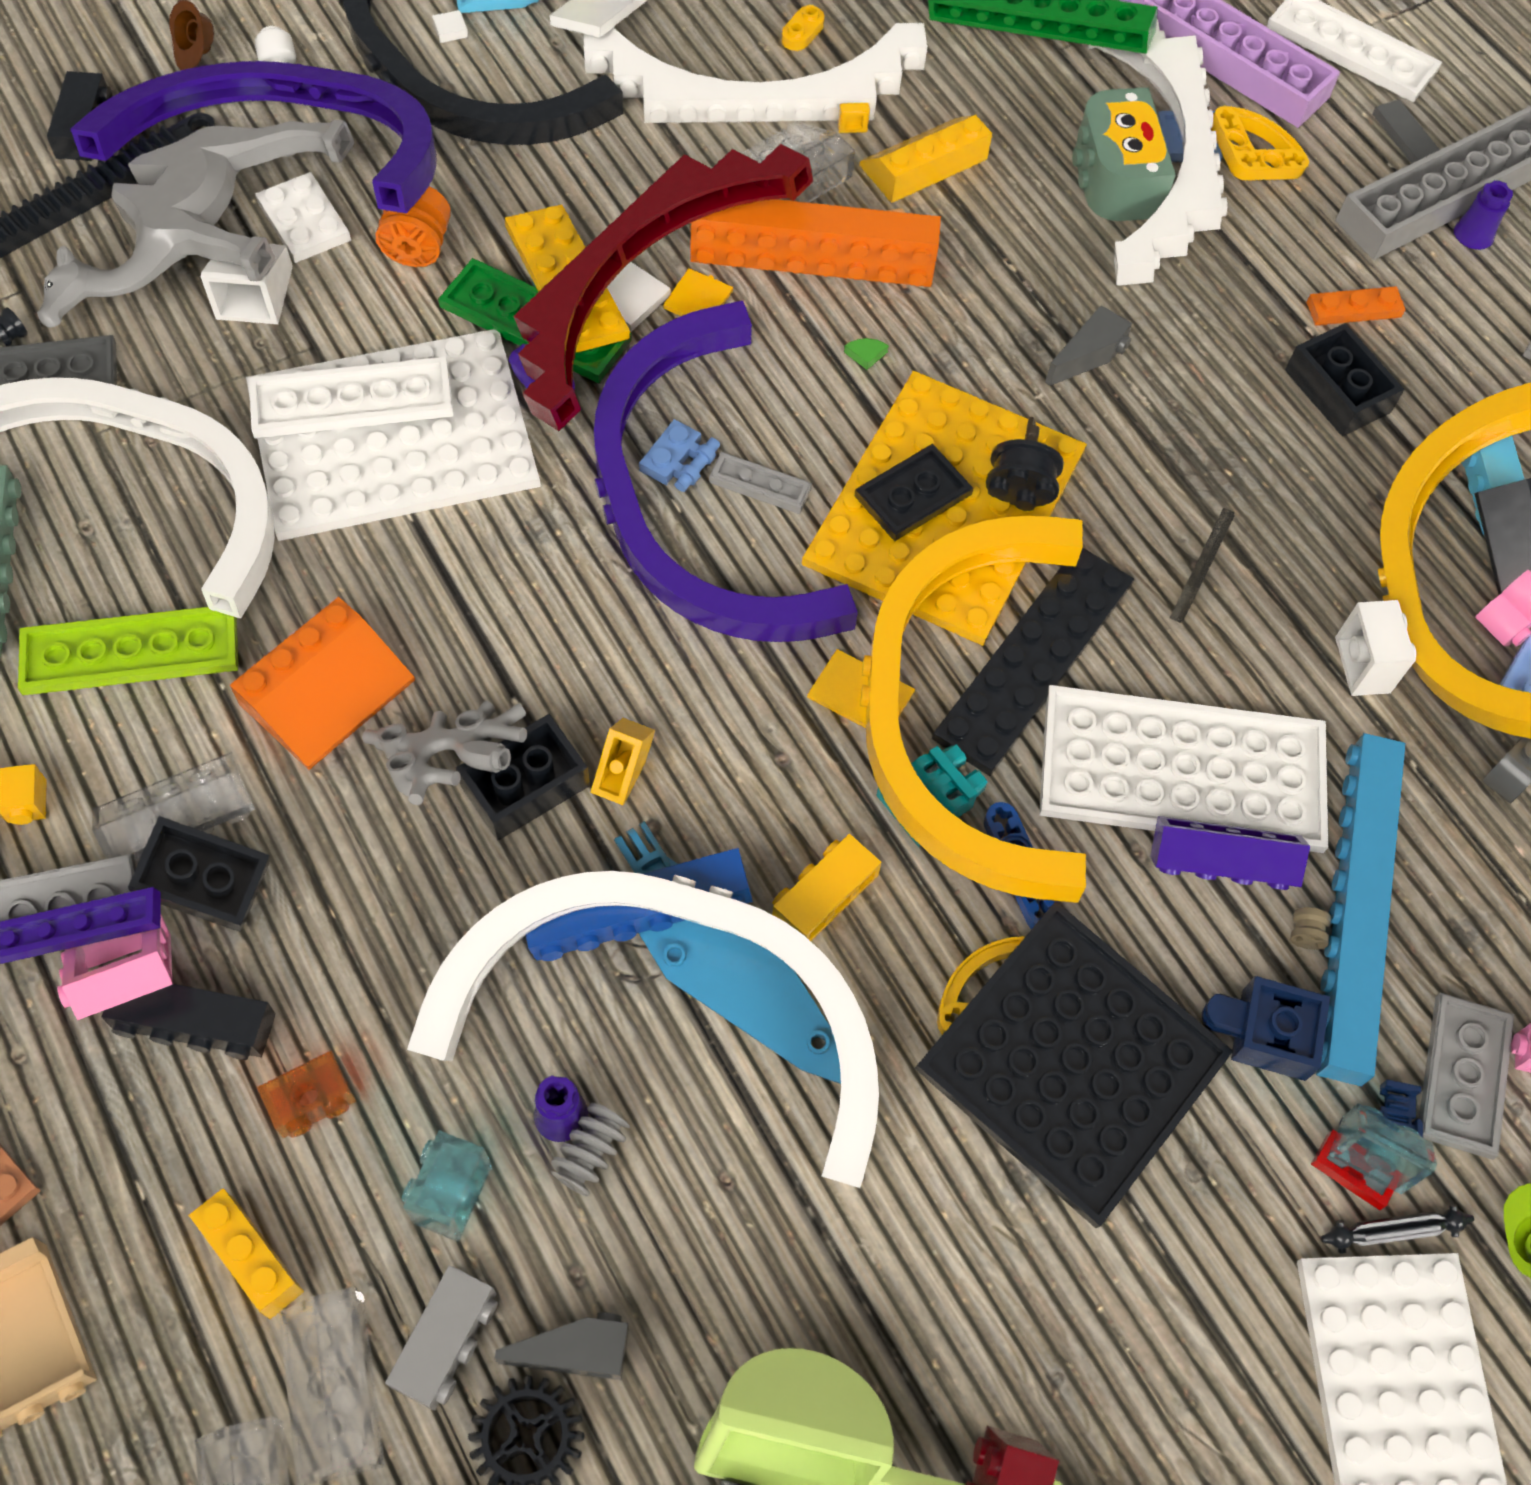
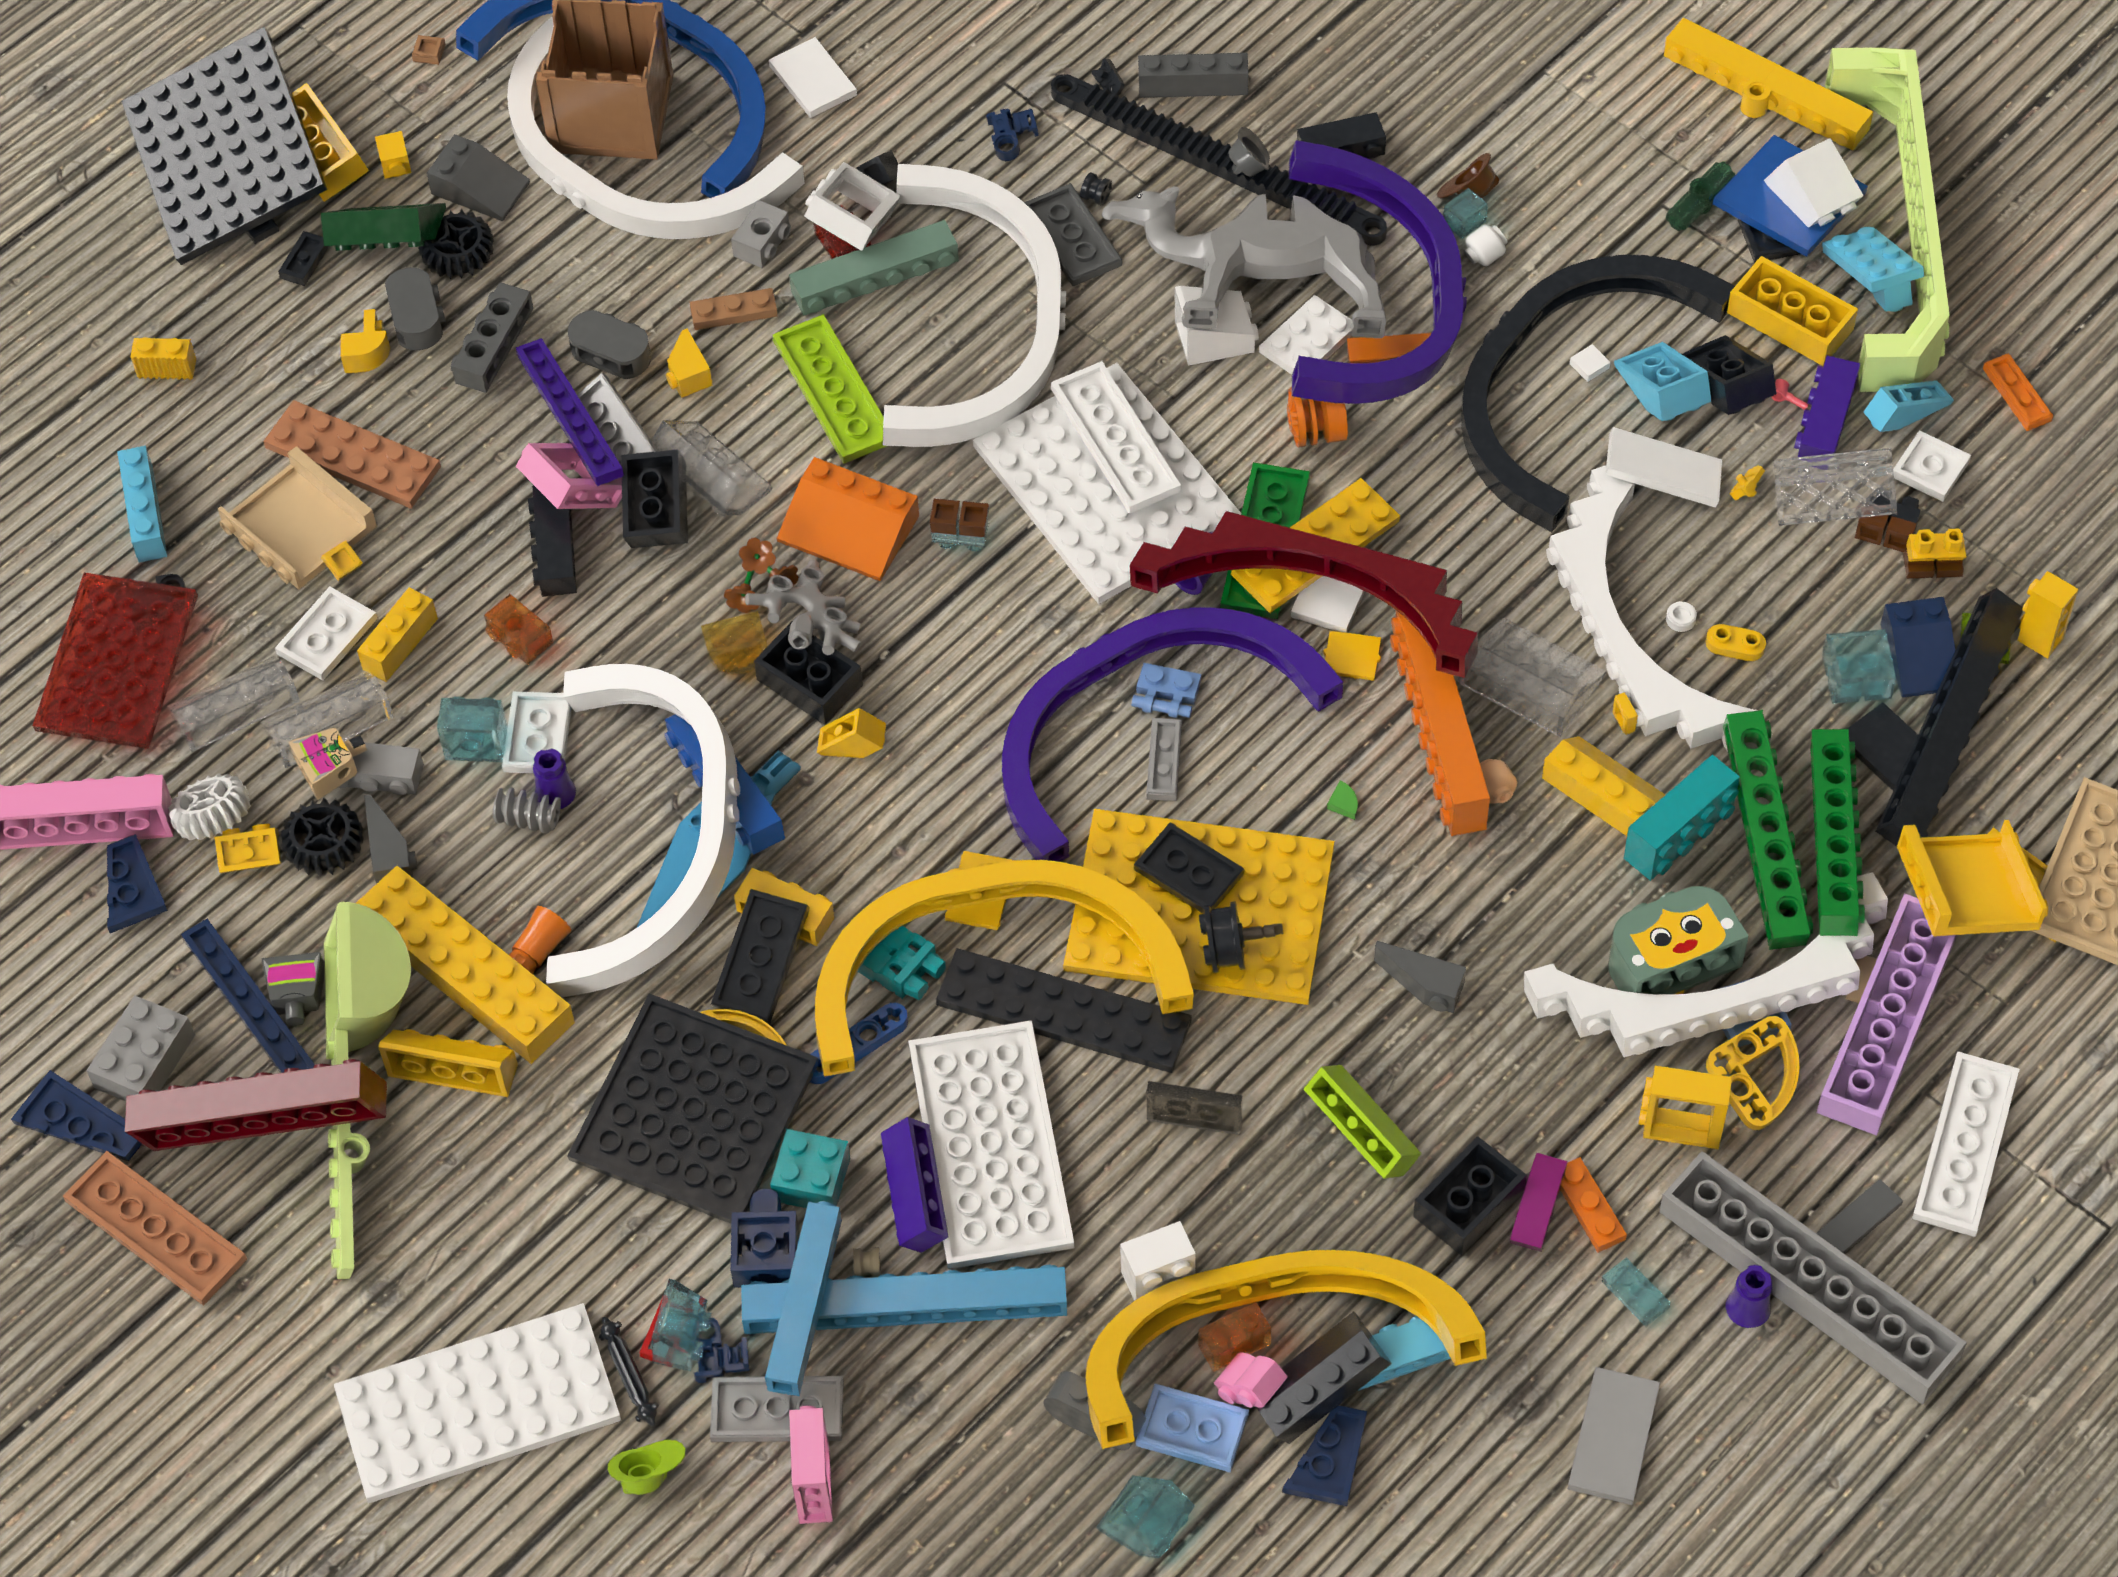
camera: 80 degrees right, 5 degrees down
none -> white plate [275,586,378,681]
none -> torso [288,728,367,800]
none -> yellow tile [321,540,363,581]
none -> yellow brick [356,866,575,1064]
none -> yellow slope [378,1029,518,1097]
none -> white tile [502,691,572,773]
none -> orange plant [509,906,572,974]
none -> clear yellow slope [701,611,767,675]
none -> black tile [711,889,810,1023]
none -> dark orange plant [724,538,799,613]
none -> dark azure brick [765,1201,842,1396]
none -> teal brick [770,1129,851,1208]
none -> reddish brown hips [929,498,989,551]
none -> clear orange brick [1198,1302,1271,1372]
none -> dark grey piece [1228,127,1270,177]
none -> lime brick [1303,1065,1422,1179]
none -> orange tile [1347,333,1431,364]
none -> clear light blue brick [1443,188,1488,239]
none -> magenta slope [1510,1153,1567,1252]
none -> clear light blue plate [1601,1257,1671,1327]
none -> teal brick [1624,754,1740,881]
none -> yellow window [1638,1065,1732,1149]
none -> white tile [1666,602,1697,632]
none -> green brick [1723,710,1813,950]

